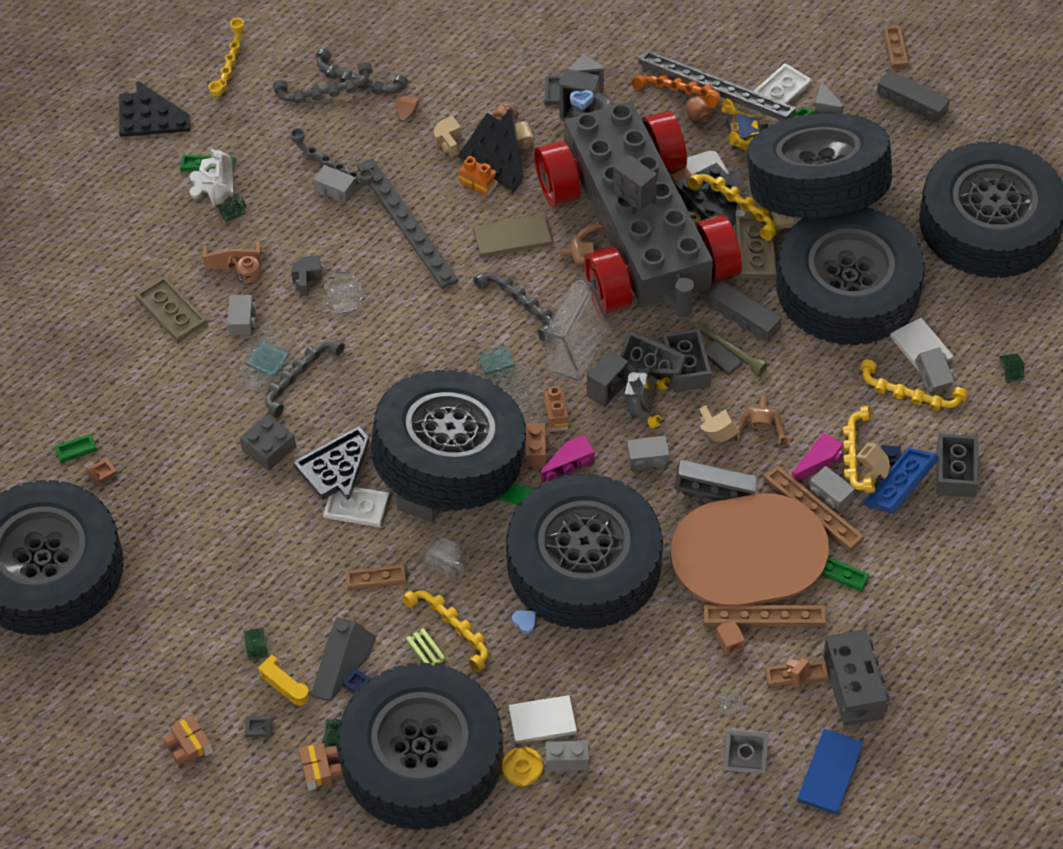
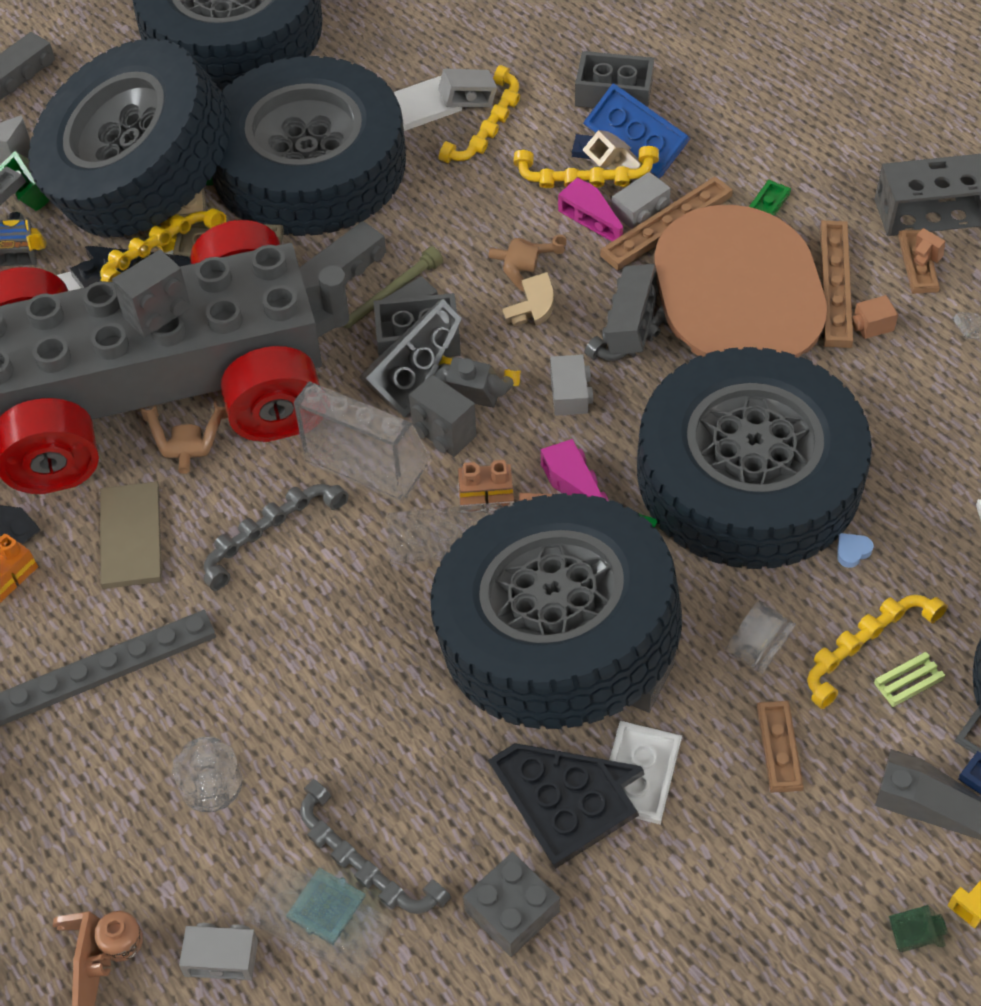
camera: 85 degrees left, 0 degrees up
dark grey brick [291,255,322,296] -> none
clear light blue piece [476,345,515,375] -> none
clear green bracket [999,353,1024,382] -> none

